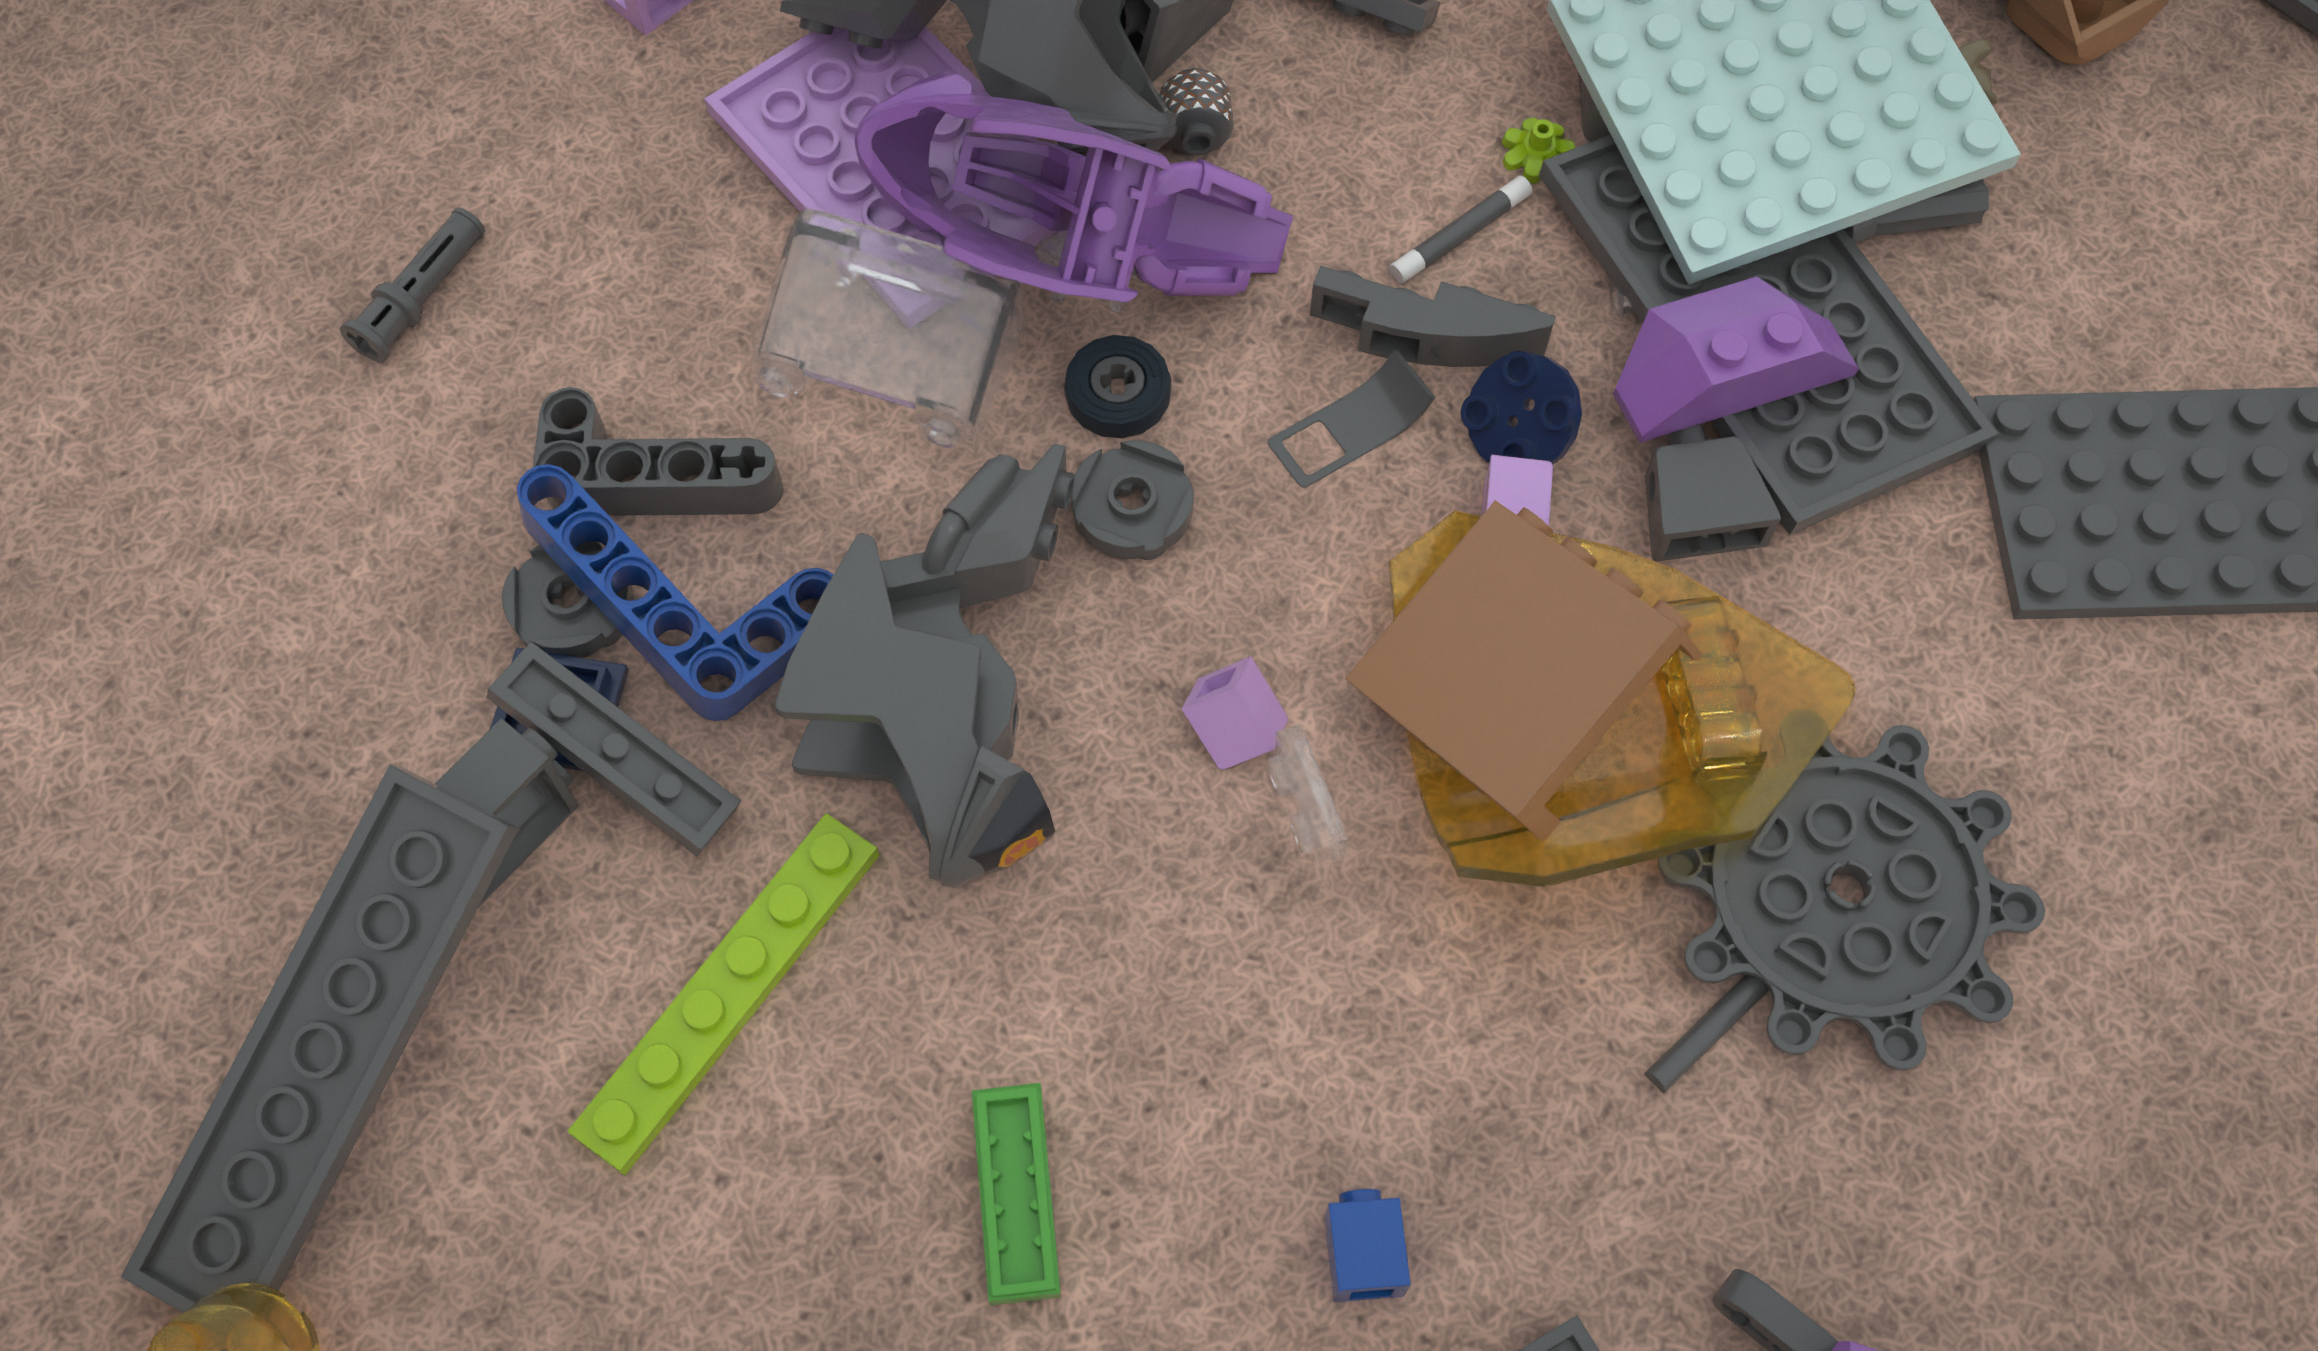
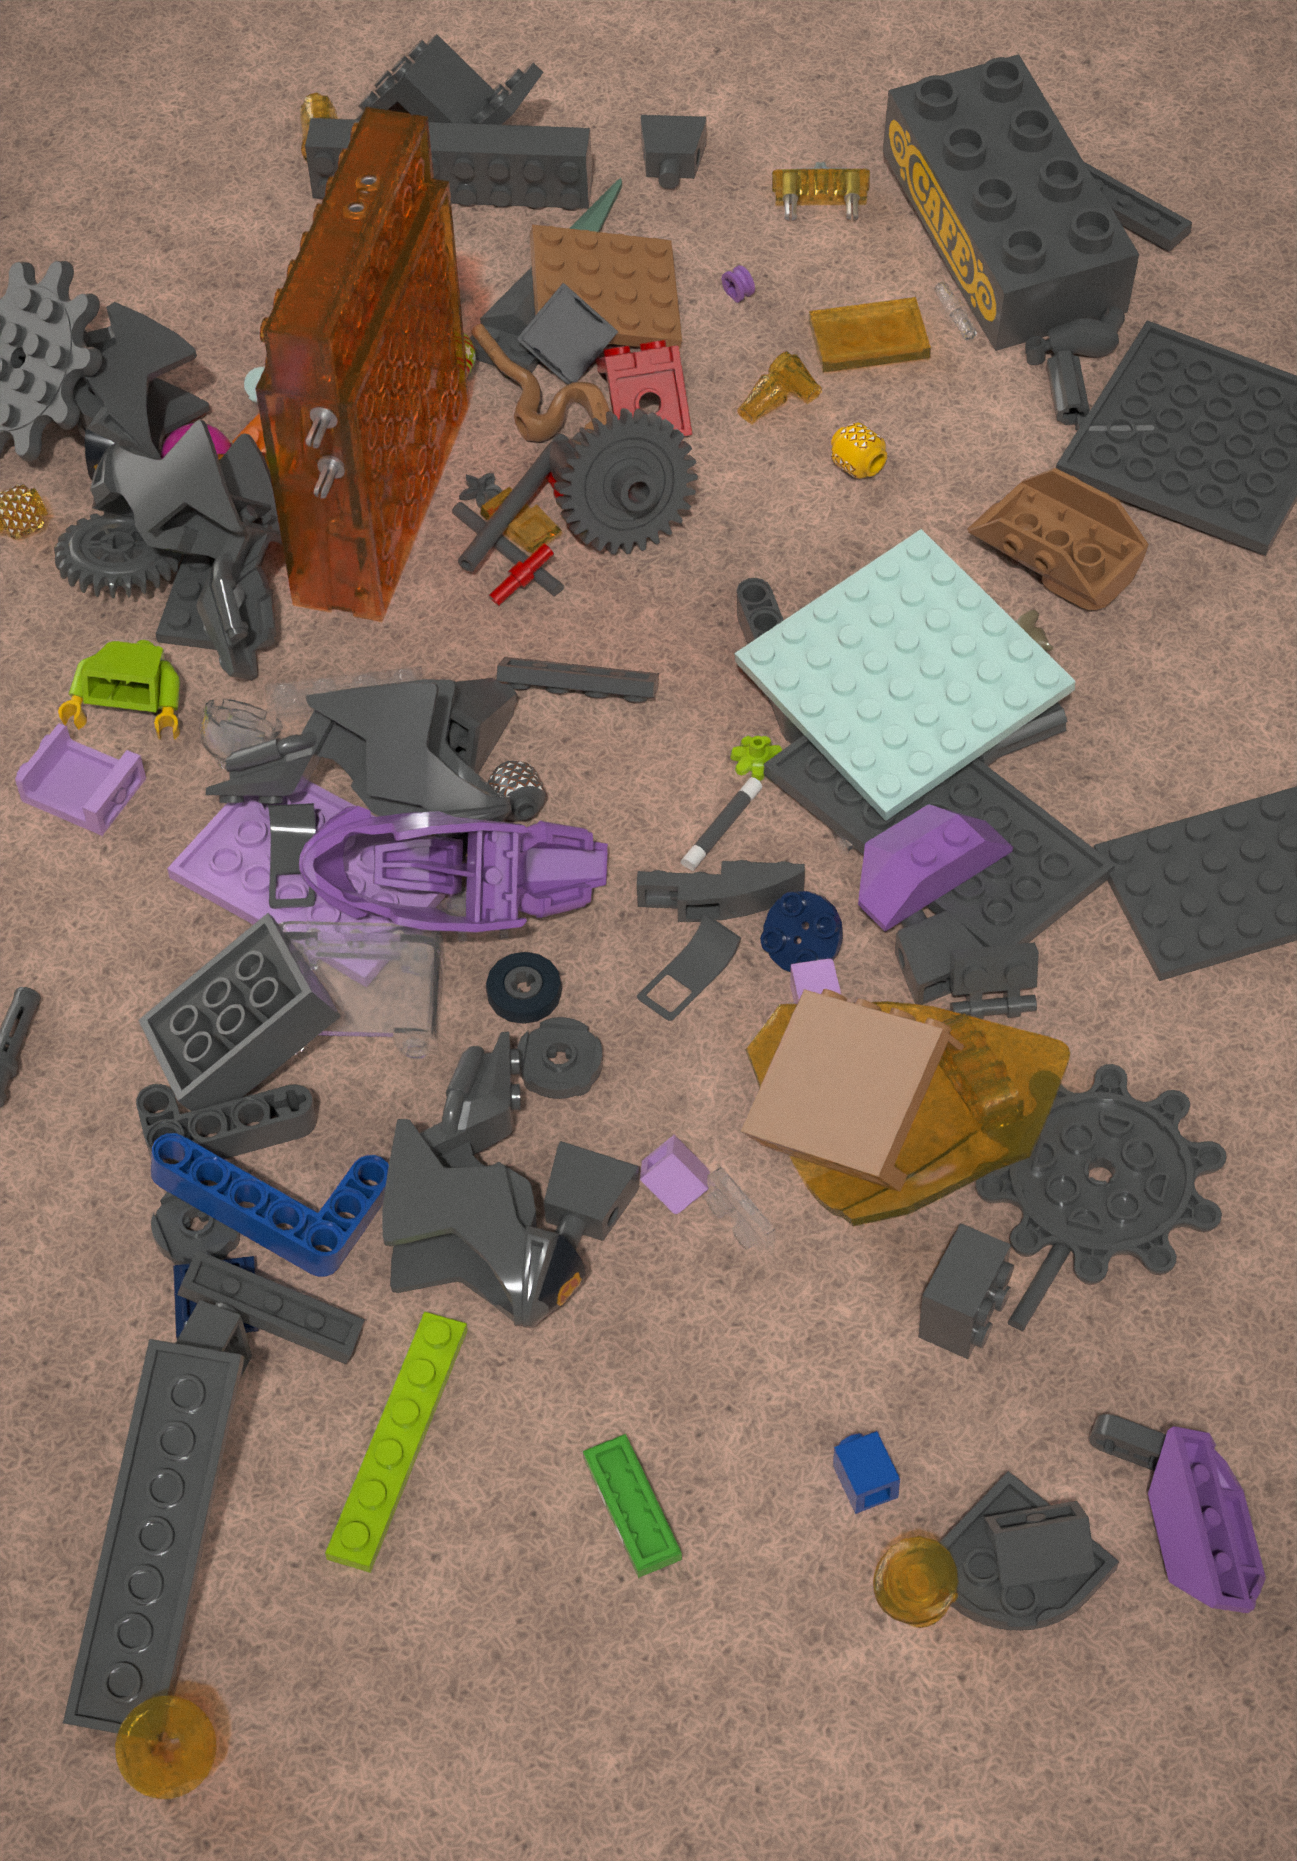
camera: 15 degrees left, 10 degrees down
none -> dark grey slope [138,913,341,1111]
none -> dark grey piece [268,803,316,909]
none -> dark grey torso [544,1141,640,1250]
none -> dark grey brick [918,1223,1014,1359]
none -> dark grey plate [950,942,1039,1022]

